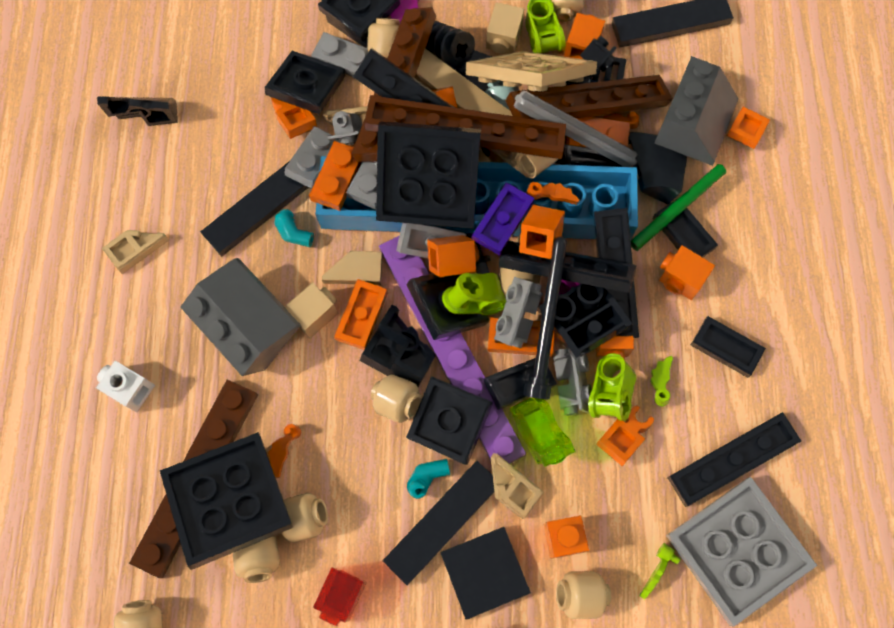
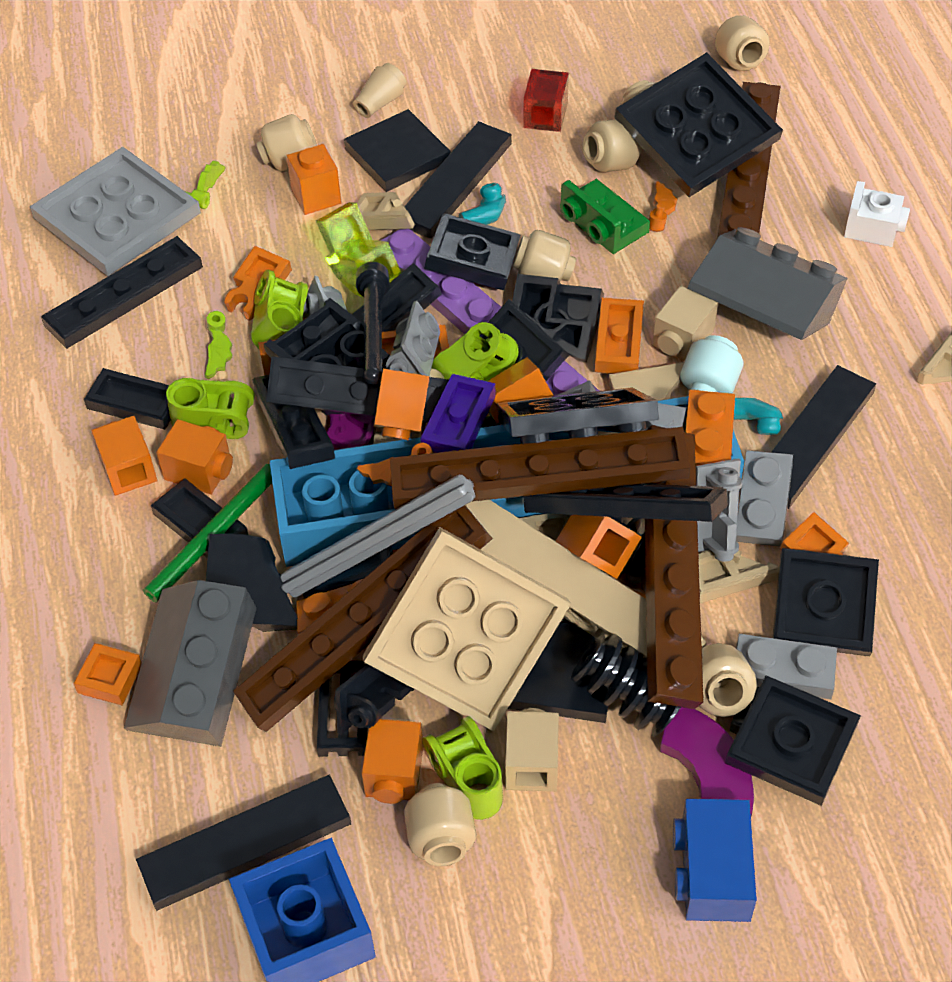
camera: 165 degrees right, 20 degrees down
none -> orange brick [91,416,158,496]
none -> lime piece [166,378,255,439]
none -> green bracket [560,178,650,255]
none -> light aqua head [680,335,744,393]

